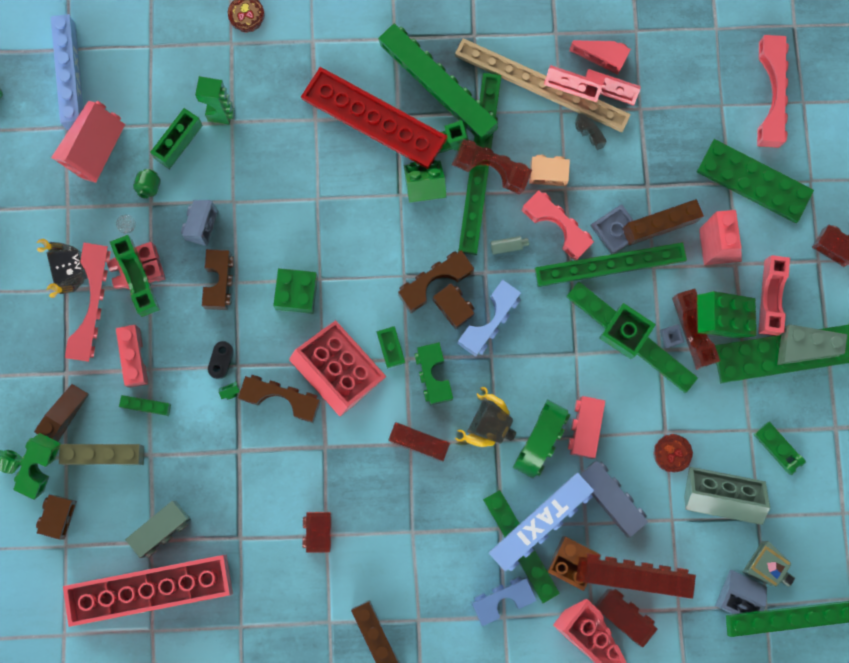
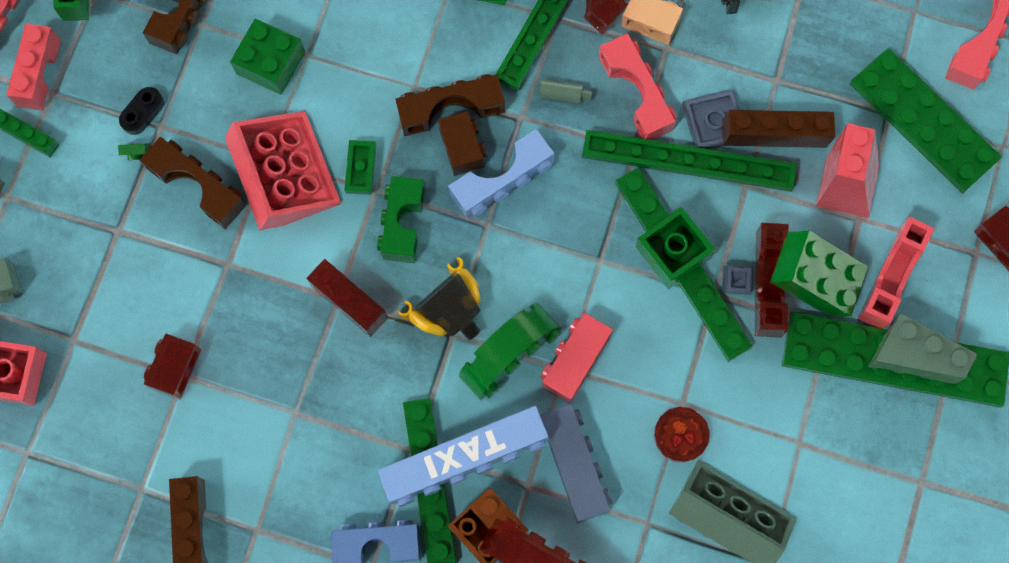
camera: 30 degrees right, 5 degrees down
green plate [753,421,806,475] -> none

